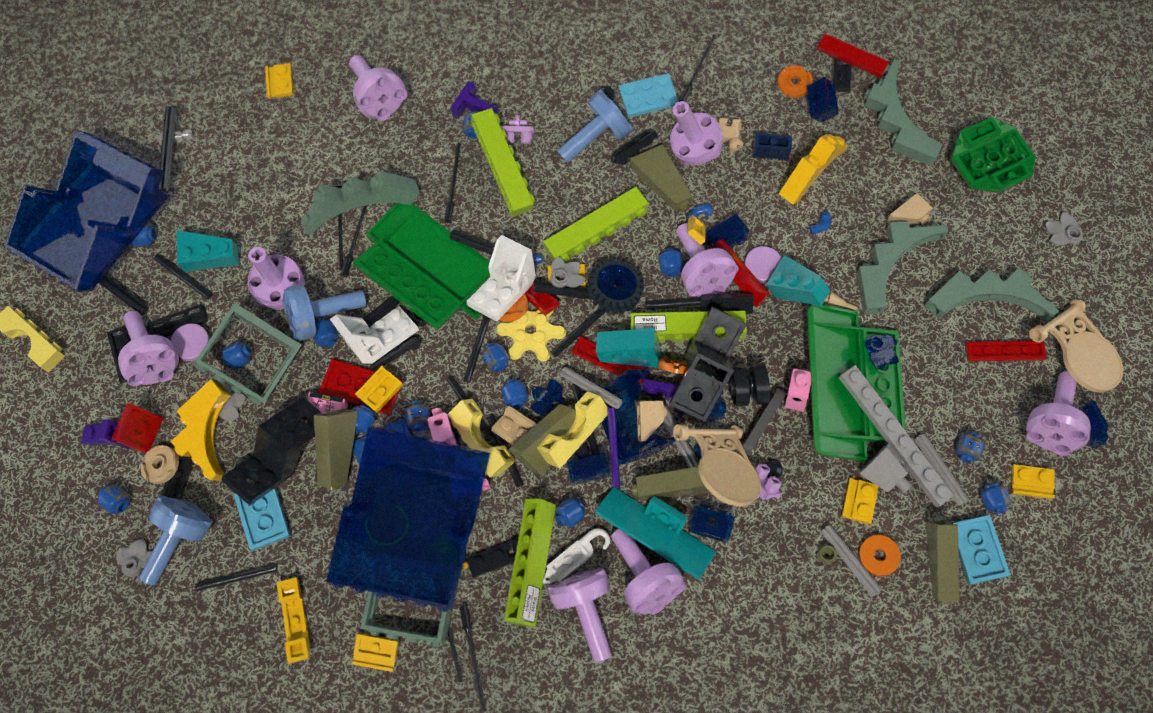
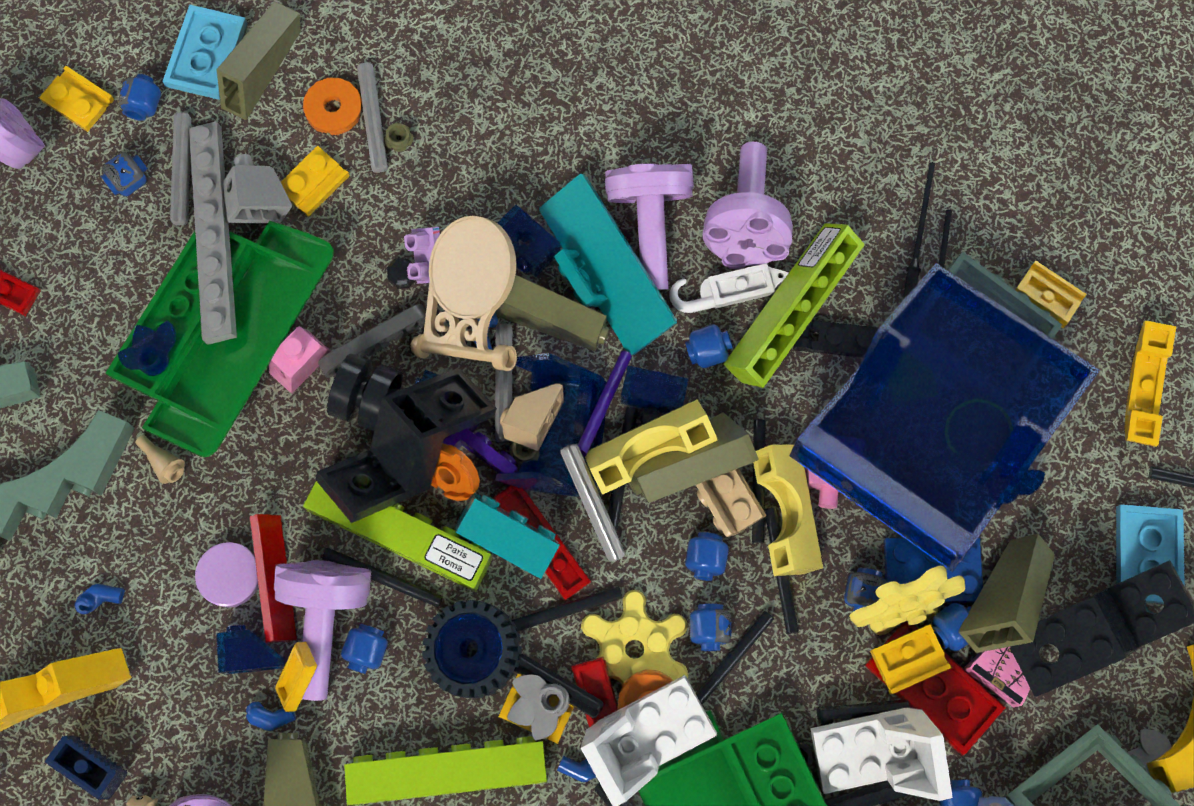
camera: 160 degrees left, 5 degrees up
bright pink torso [427,408,459,458] -> none
clear blue plate [531,379,565,415] -> none
black plate [700,294,754,314] -> none
teal wedge [766,255,830,306] -> none
none -> light yellow plate [849,566,966,635]

